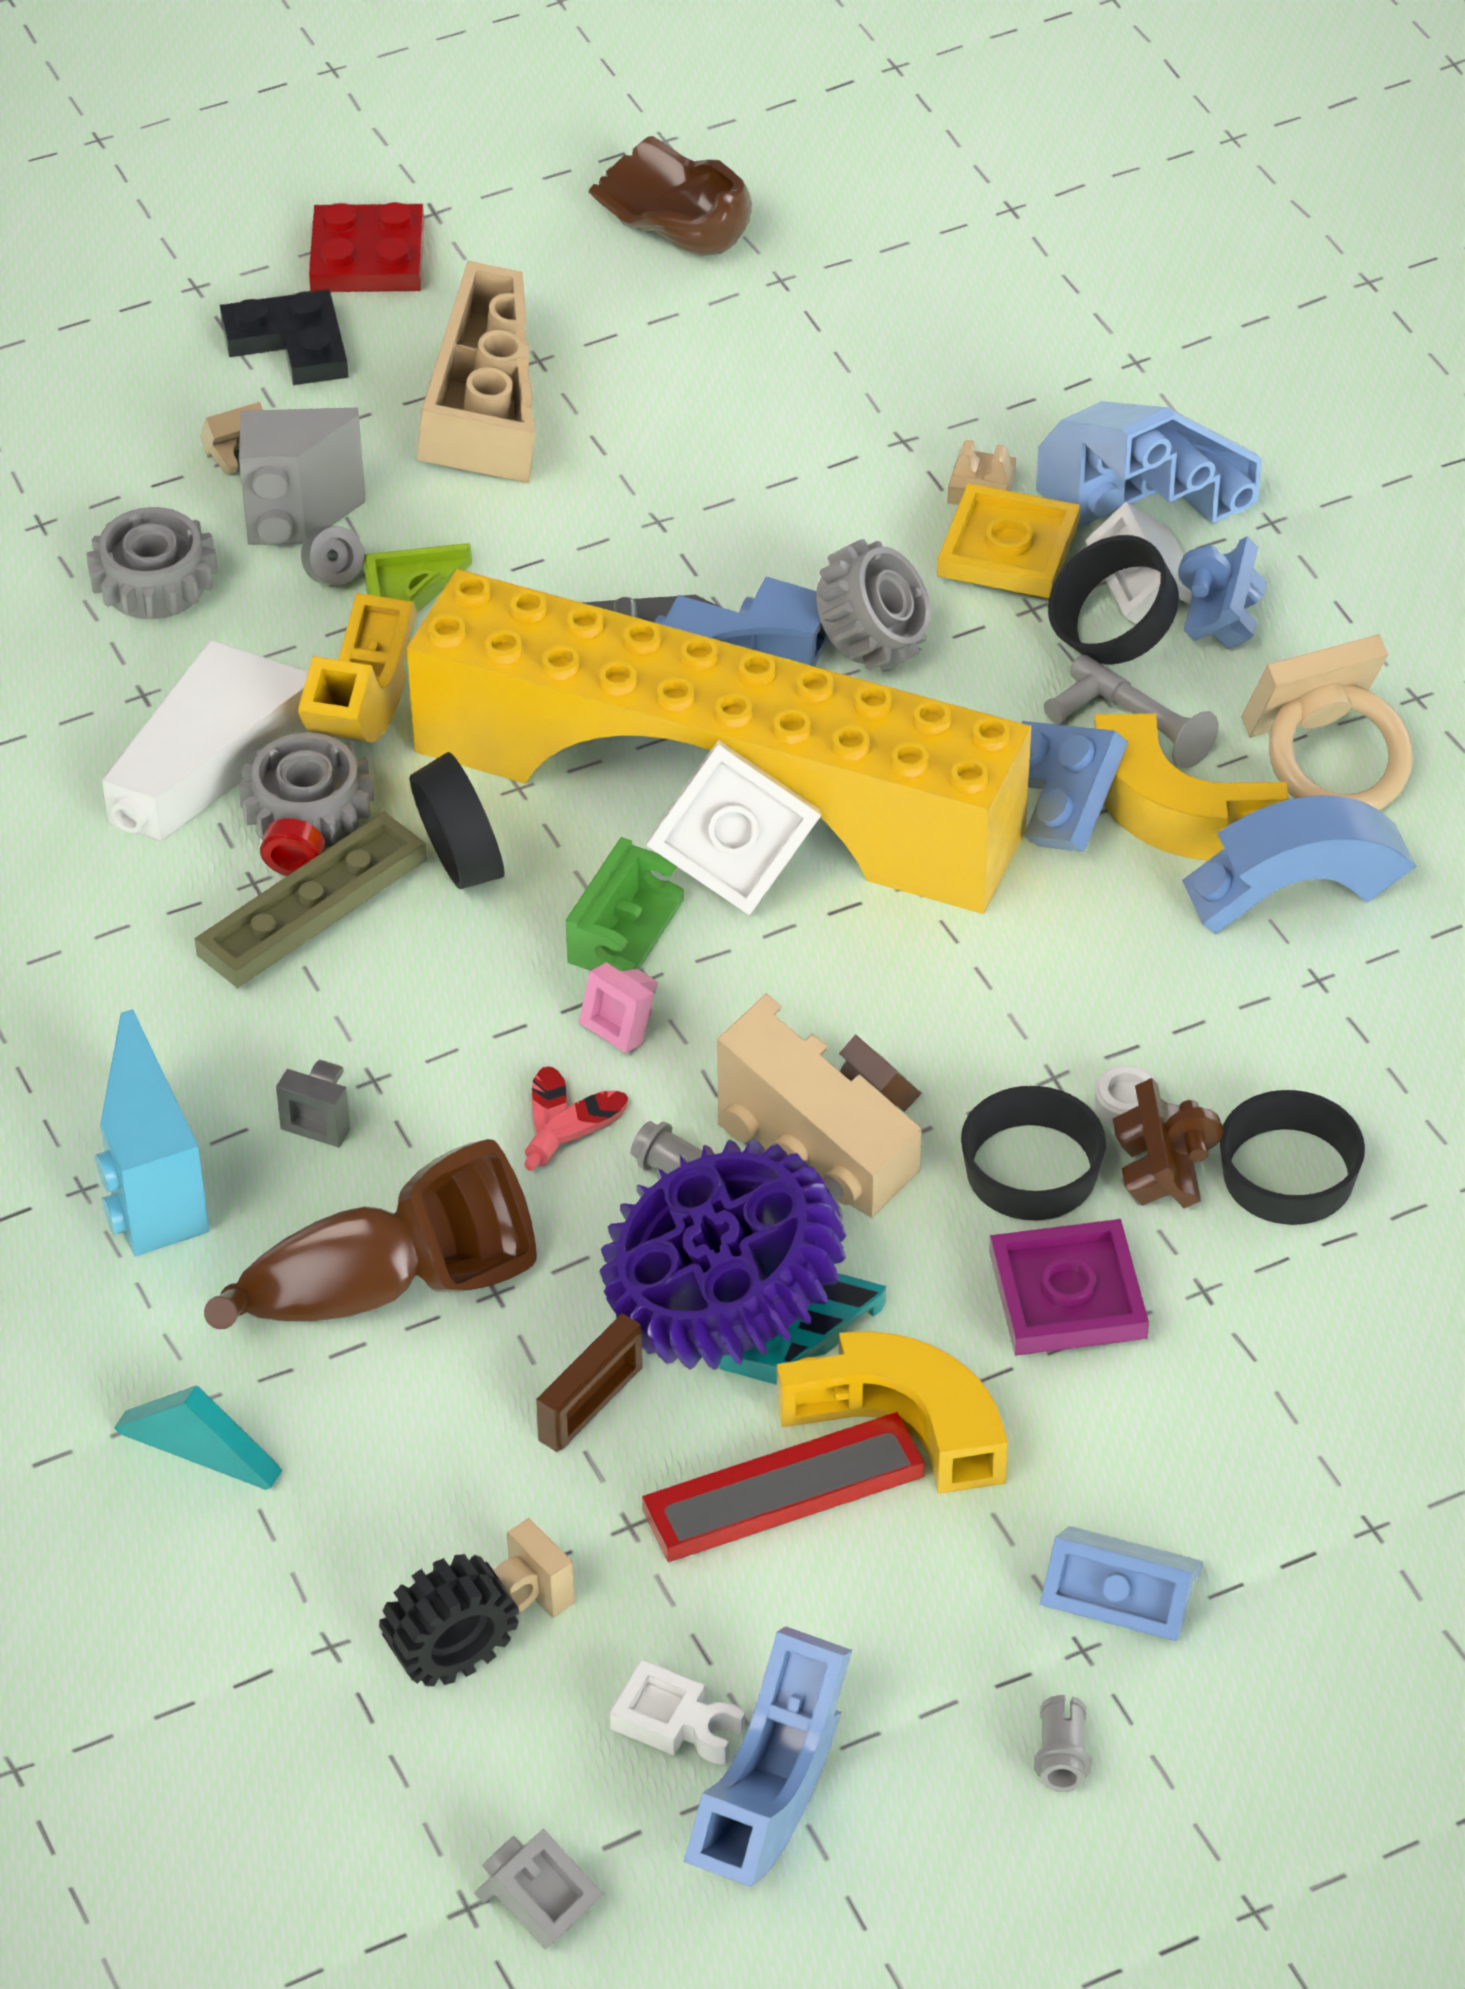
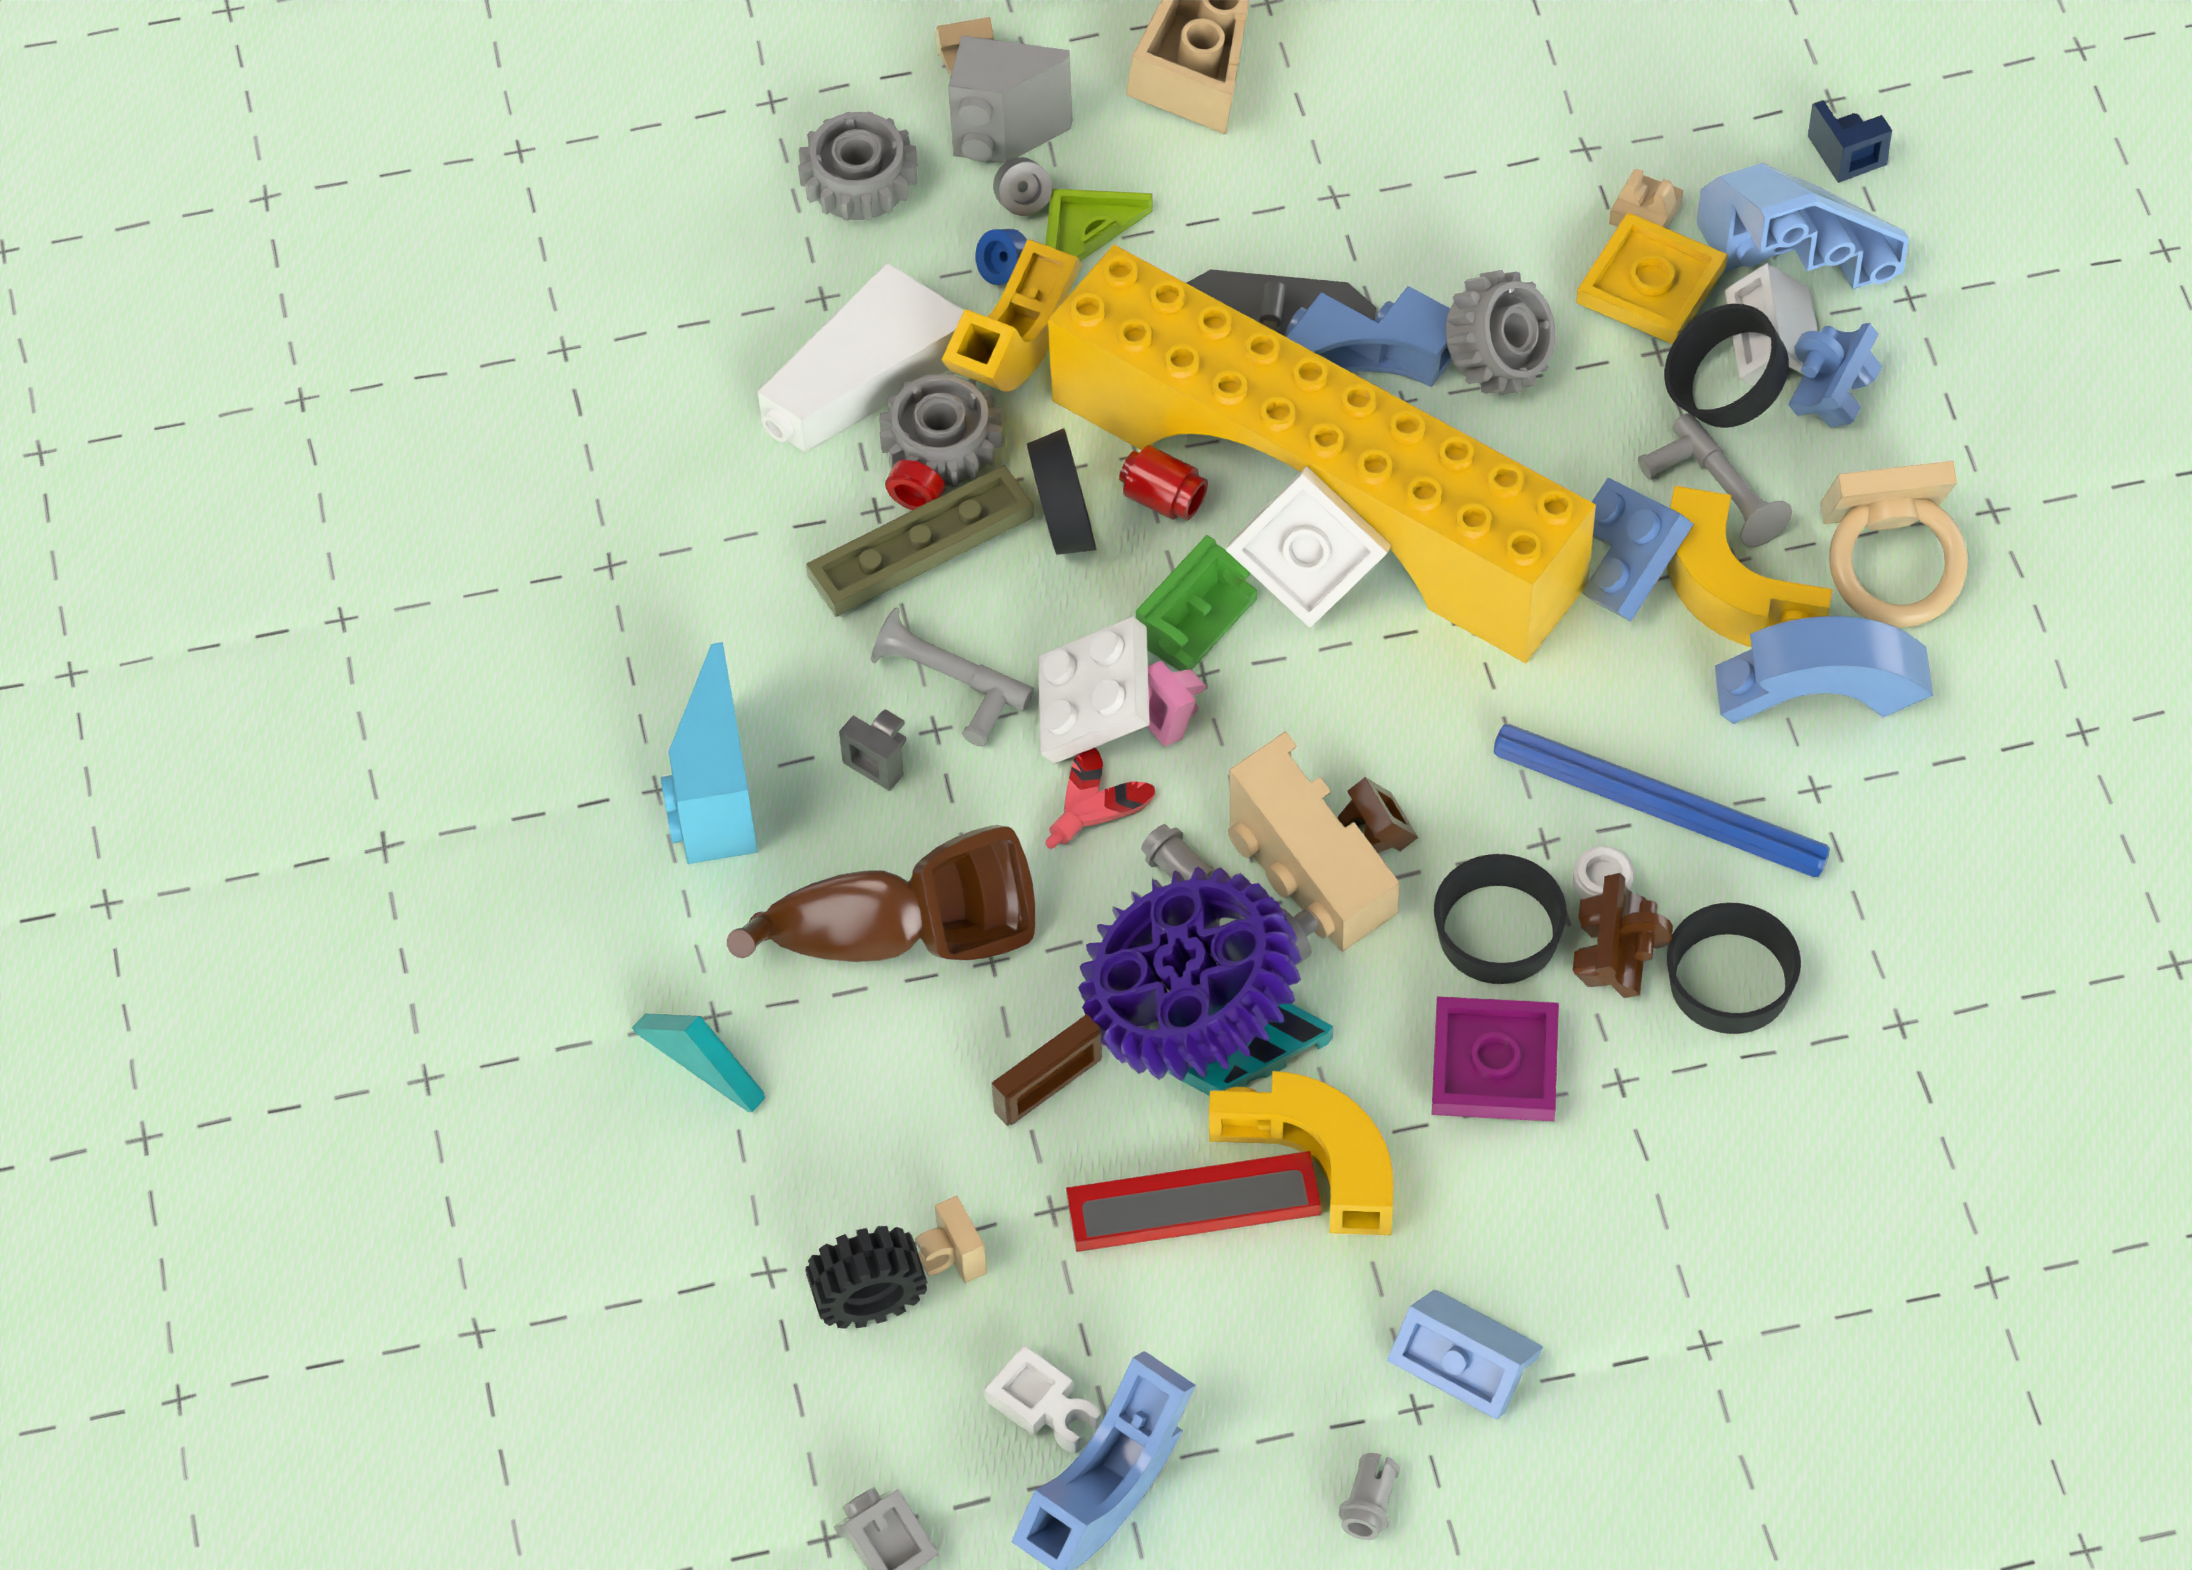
camera: 15 degrees right, 10 degrees up
none -> light grey piece [871,608,1034,747]
none -> blue tile [975,229,1027,285]
none -> white plate [1038,616,1150,764]
none -> red brick [1119,445,1208,521]
none -> blue axle [1494,724,1830,877]
none -> dark blue panel [1808,100,1892,183]

